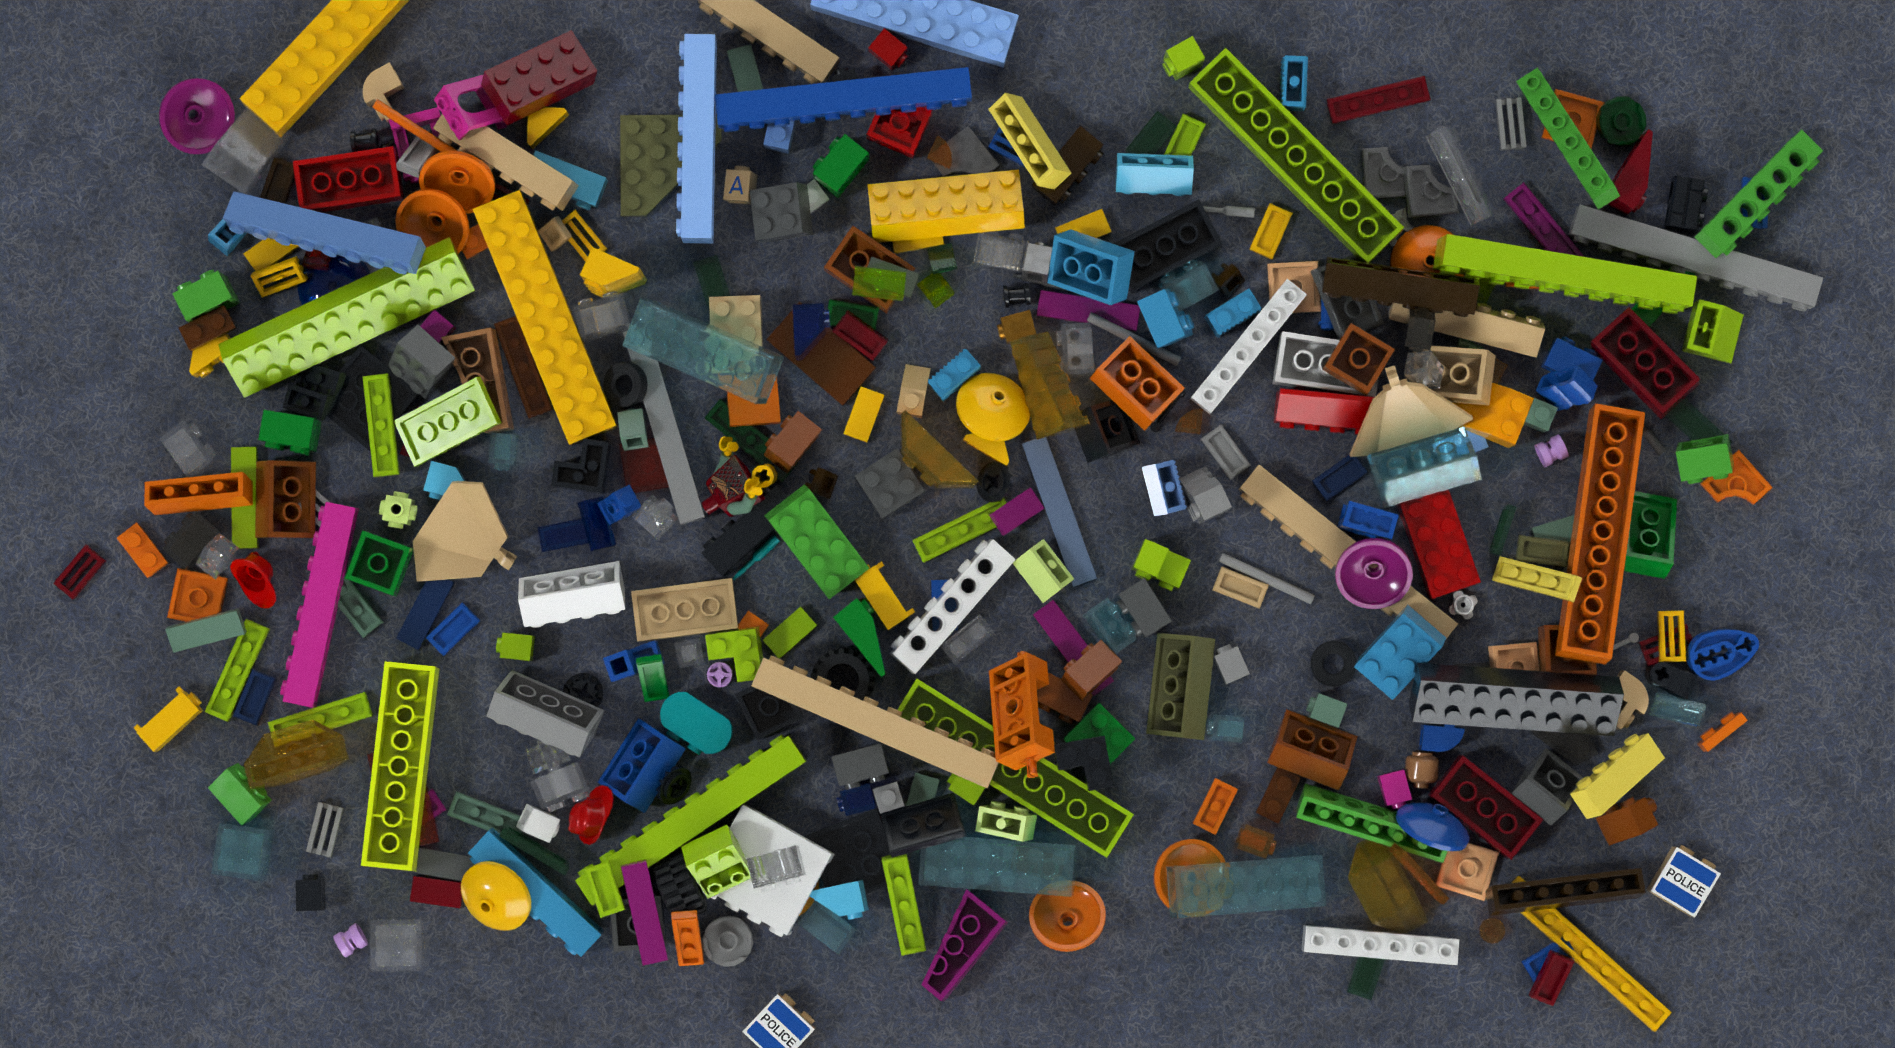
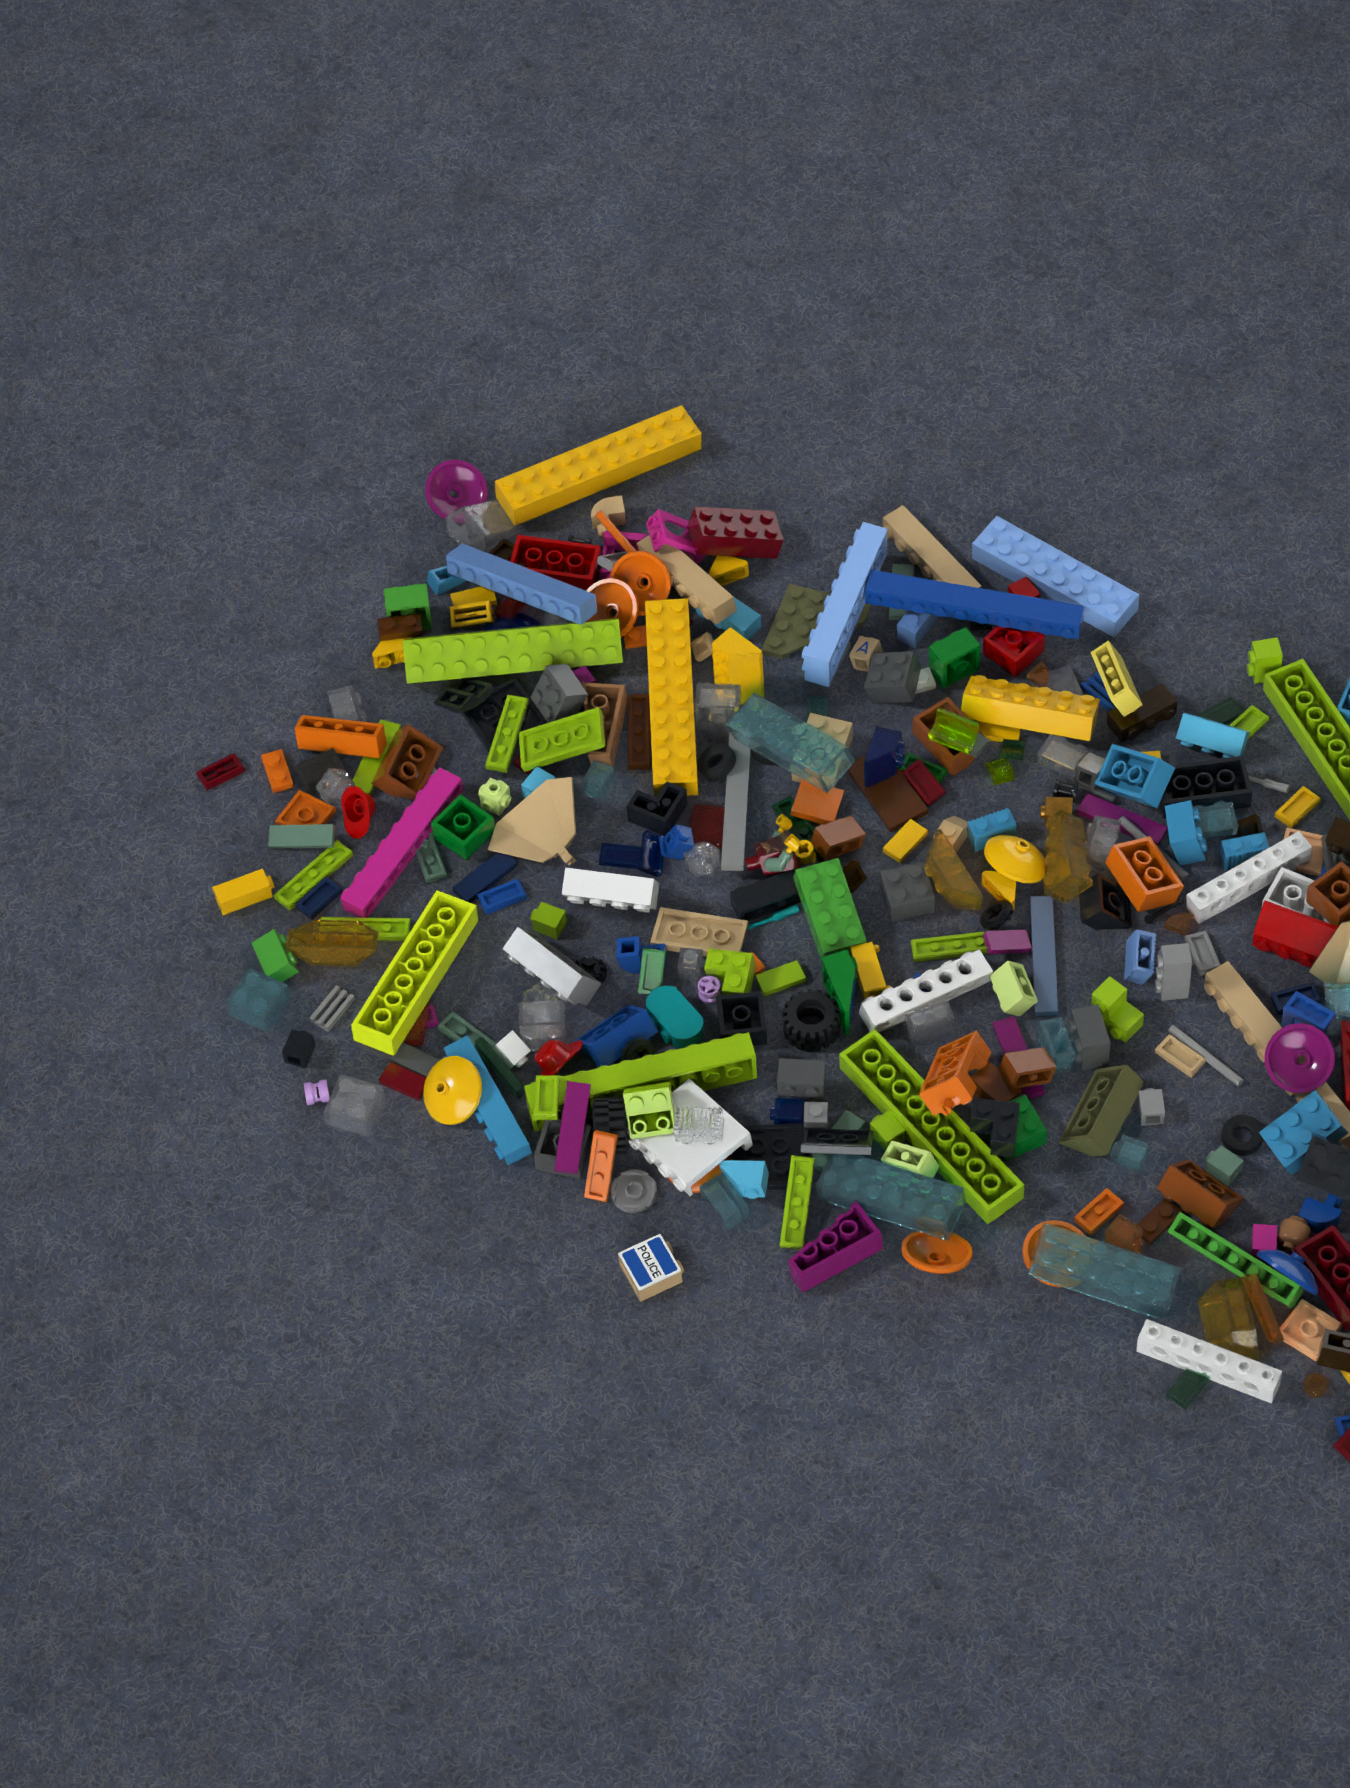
camera: 25 degrees right, 30 degrees down
green brick [258,410,322,455] -> none
sand green brick [617,408,649,451] -> none
tan brick [751,655,999,788] -> none

